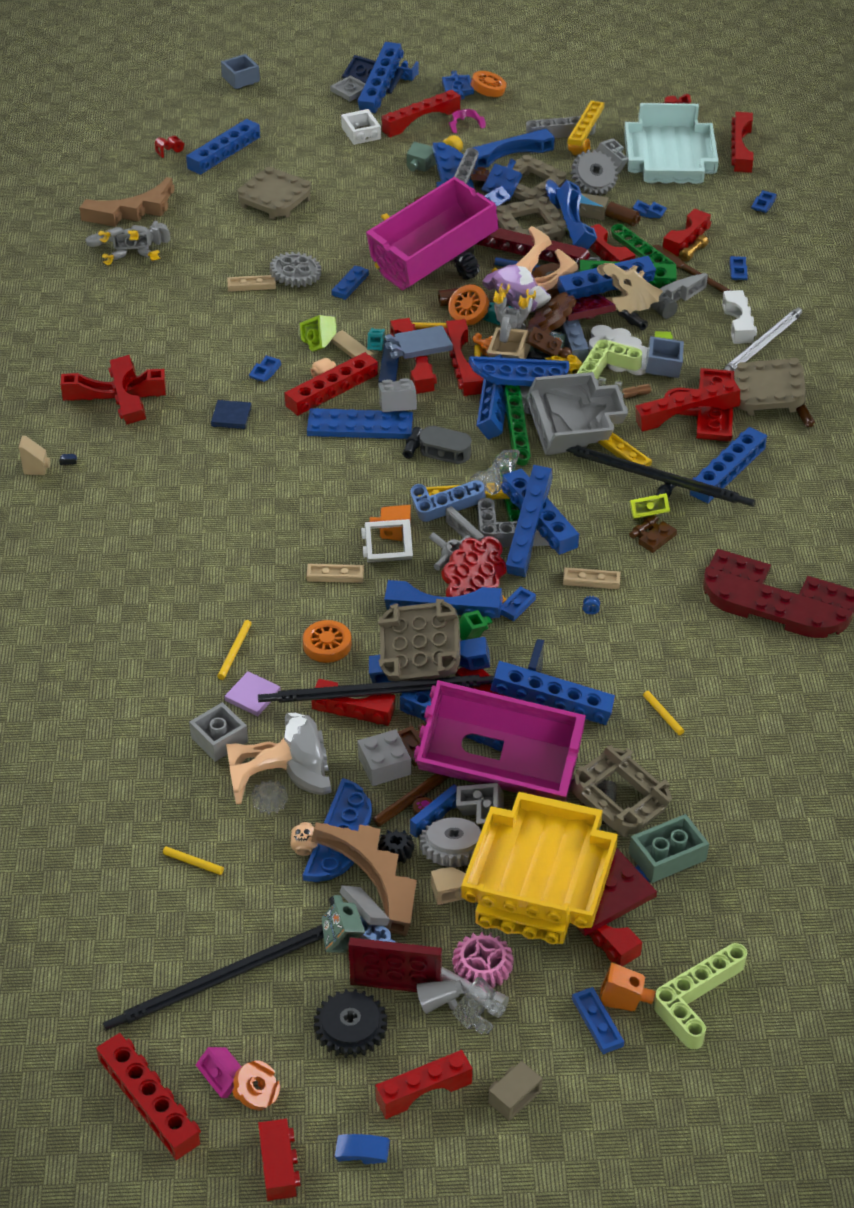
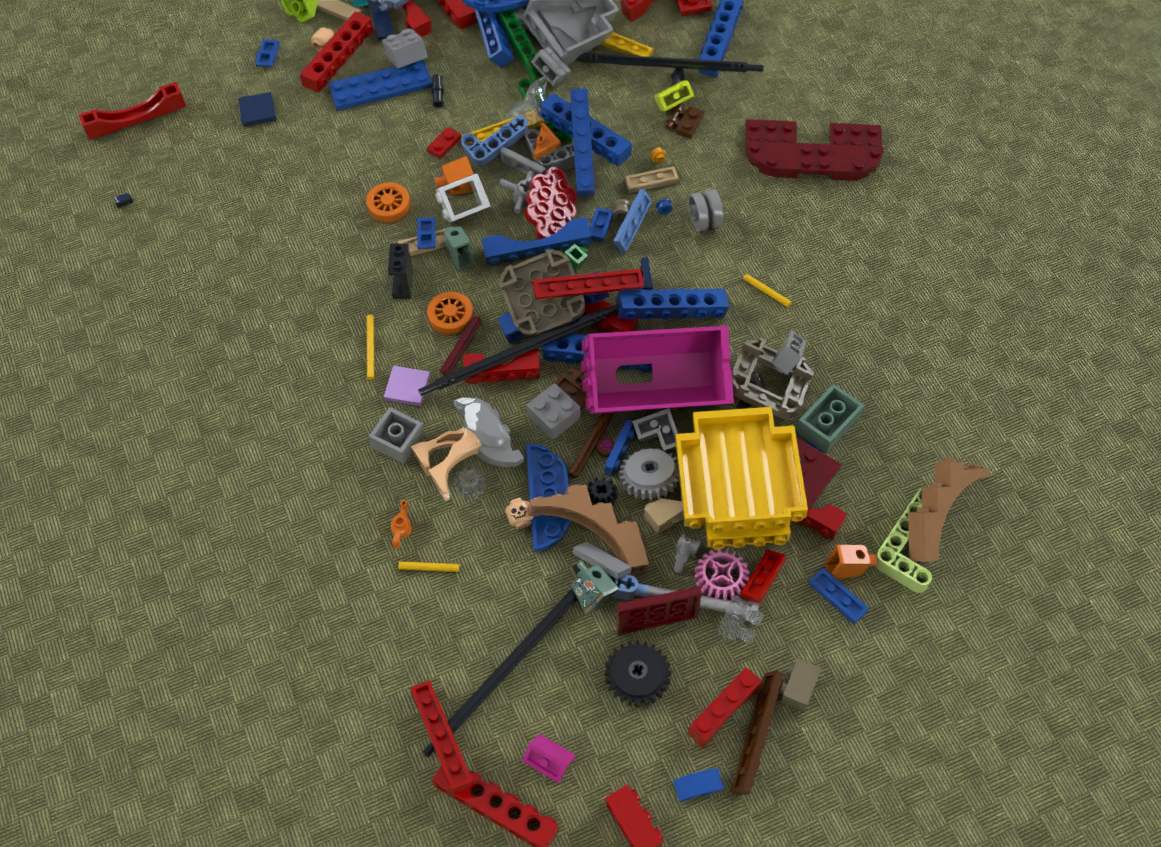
camera: 20 degrees left, 15 degrees up
tan slope [19,436,50,475] -> none
red arch [108,355,146,425] -> none
orange plate [233,1060,280,1111] -> none
light grey piece [417,980,464,1014] -> none
dark grey brick [420,426,471,464] -> none
none -> orange wheel [366,182,411,223]
none -> black panel [388,244,413,299]
none -> orange piece [391,500,412,549]
none -> red plate [410,680,474,794]
none -> blue slope [417,217,436,249]
none -> red plate [427,127,462,160]
none -> dark red axle [440,316,482,376]
none -> sand green torso [444,226,474,271]
none -> light grey brick [531,47,571,86]
none -> red plate [532,269,644,300]
none -> orange tile [533,122,561,160]
none -> medium blue tile [613,189,652,253]
none -> dark tan wheel [613,199,631,221]
none -> light orange plate [650,147,666,163]
none -> light grey piece [673,534,702,573]
none -> light grey wheel [688,189,724,232]
none -> reddish brown plate [731,670,784,796]
none -> red plate [741,550,786,604]
none -> light grey slope [772,330,806,375]
none -> medium nougat arch [908,458,990,562]

